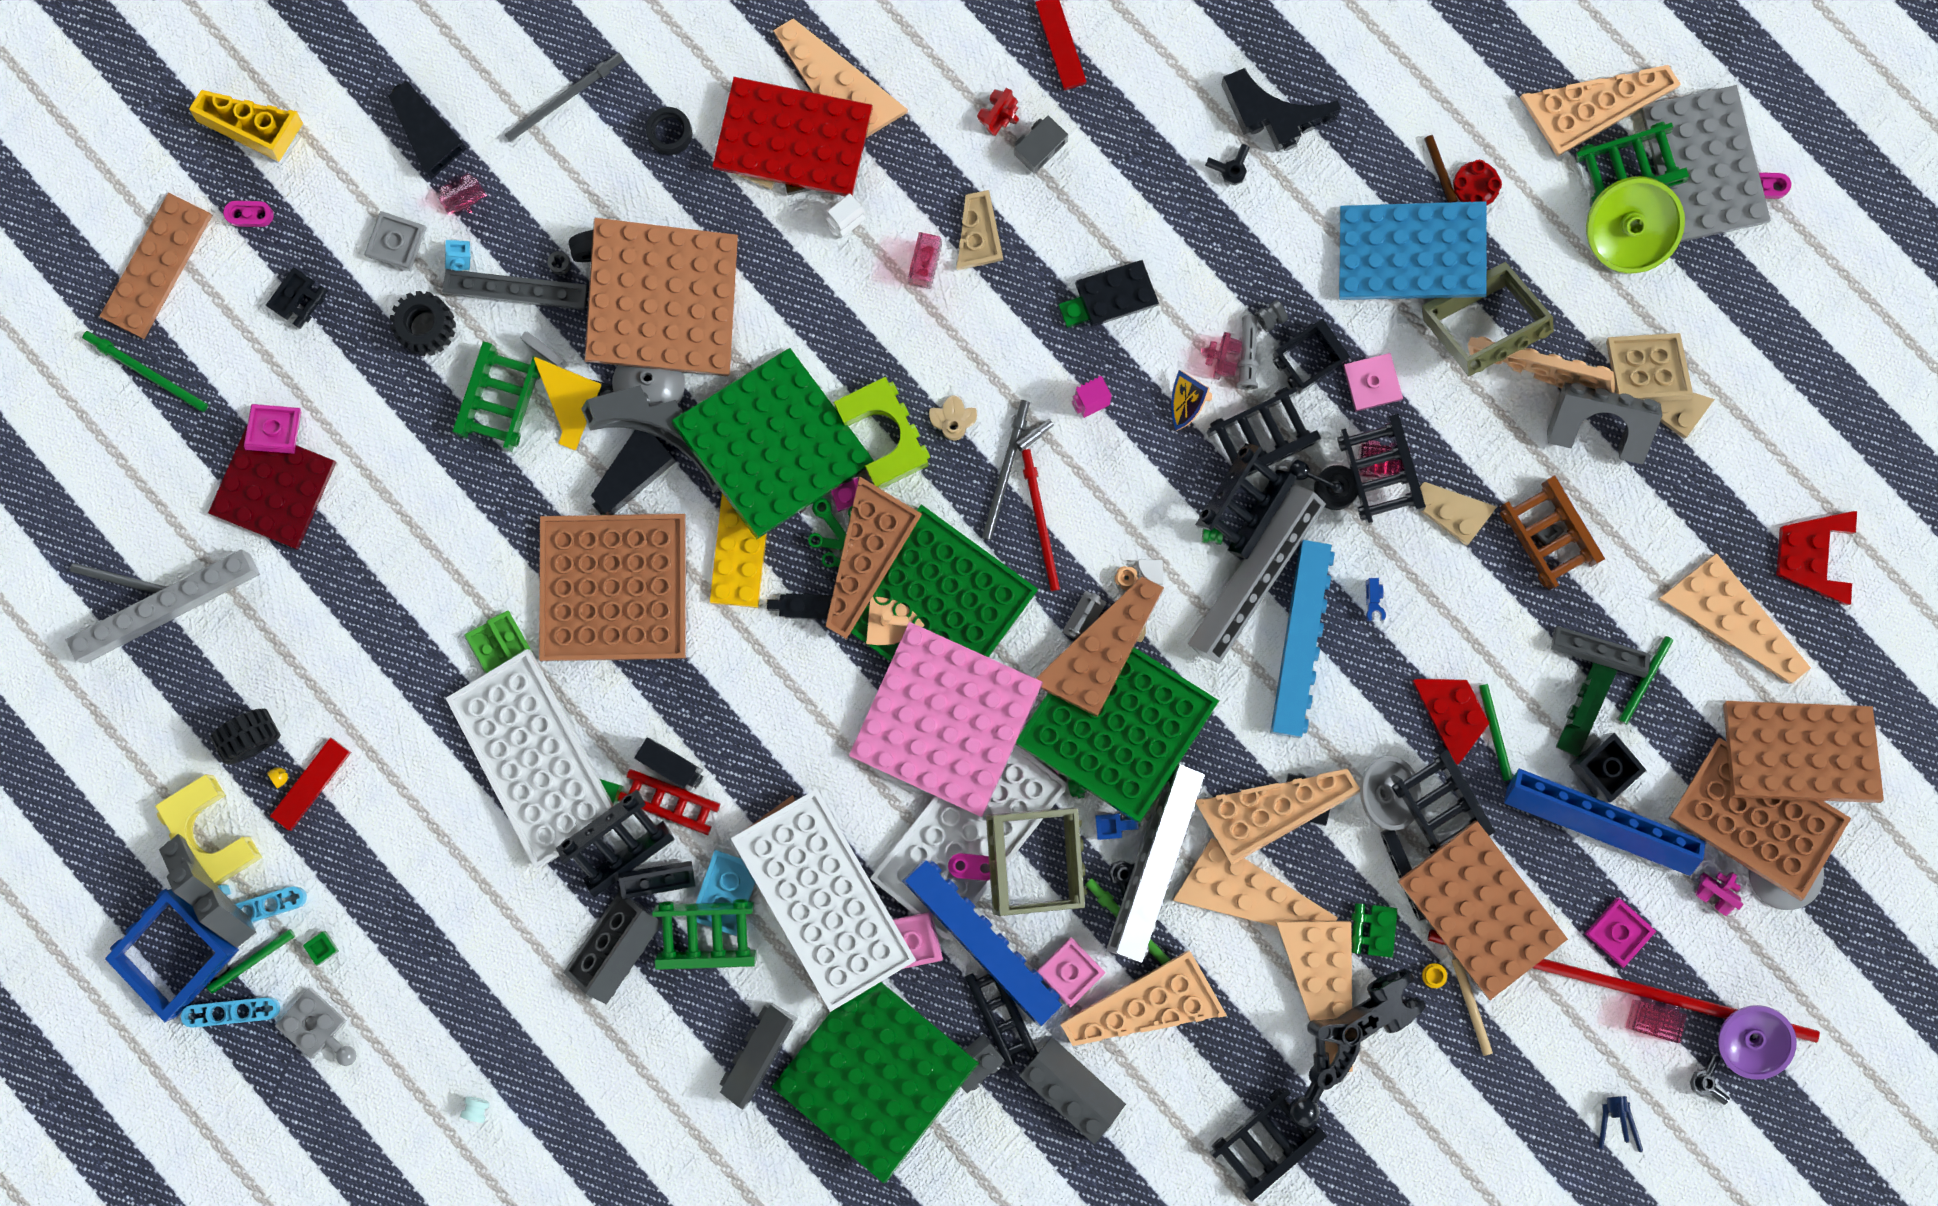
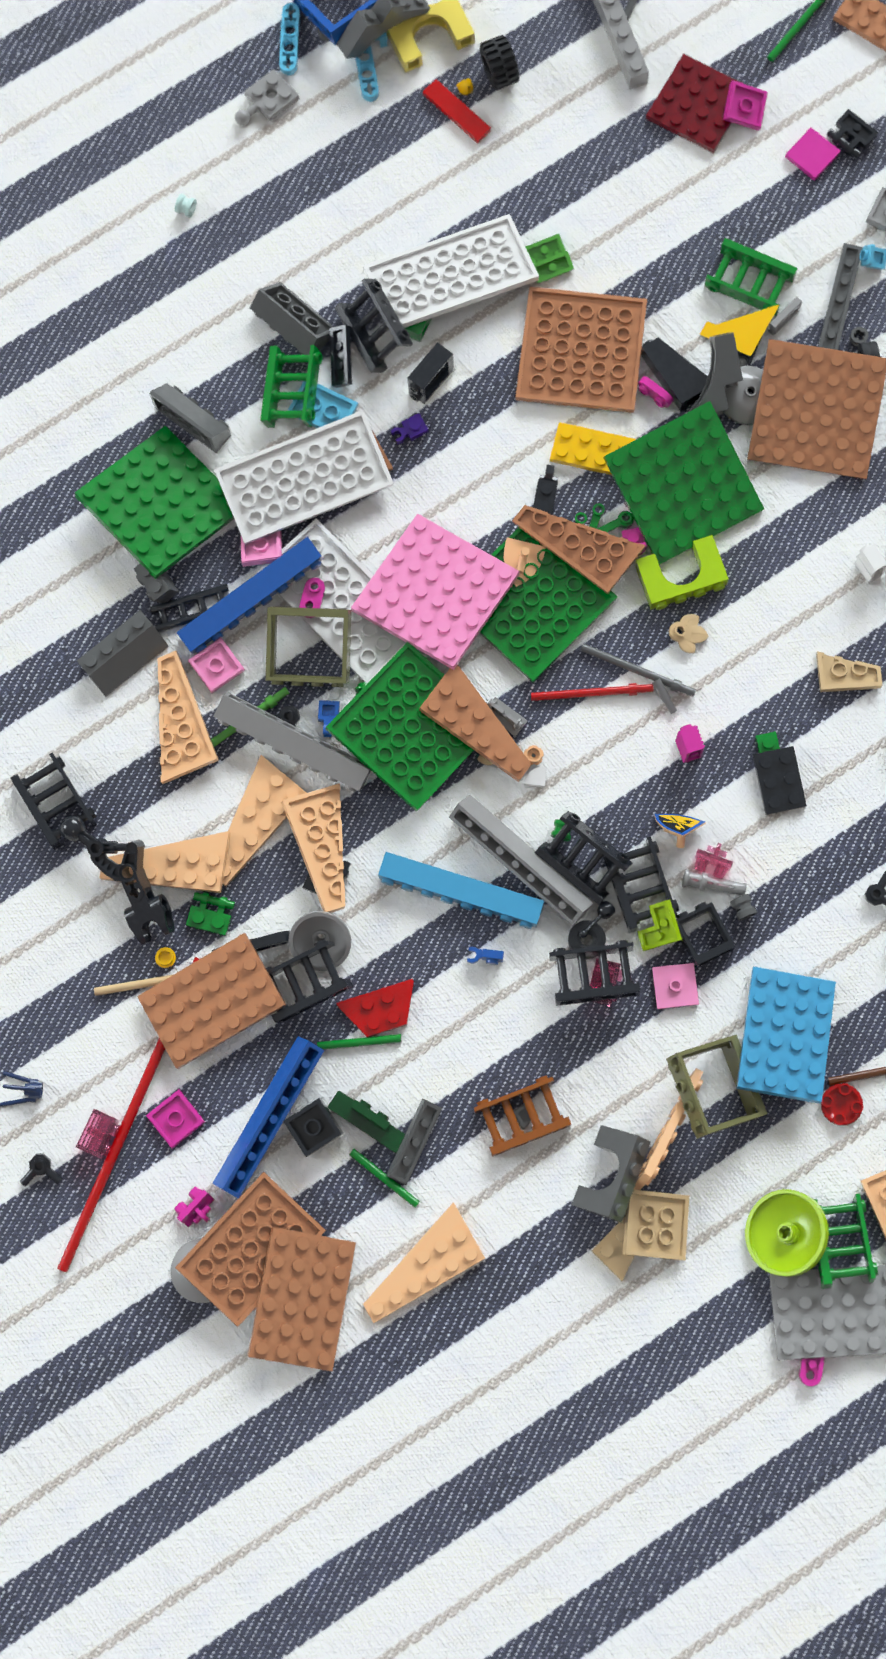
camera: 100 degrees right, 5 degrees down
green bar [207,929,295,994] -> none
green plate [303,931,339,966] -> none
black tyre [390,291,456,356] -> none
red bar [618,769,721,836] -> none
clear pink brick [908,232,942,289] -> none
tan wing [1420,482,1497,546] -> none
medium lavender dish [1718,1005,1797,1080] -> none
red wing [1776,511,1857,606] -> none
none -> dark purple plate [391,413,429,444]
none -> lime plate [637,900,682,951]
none -> dark pink plate [638,376,674,408]
none -> dark pink tile [785,127,840,181]

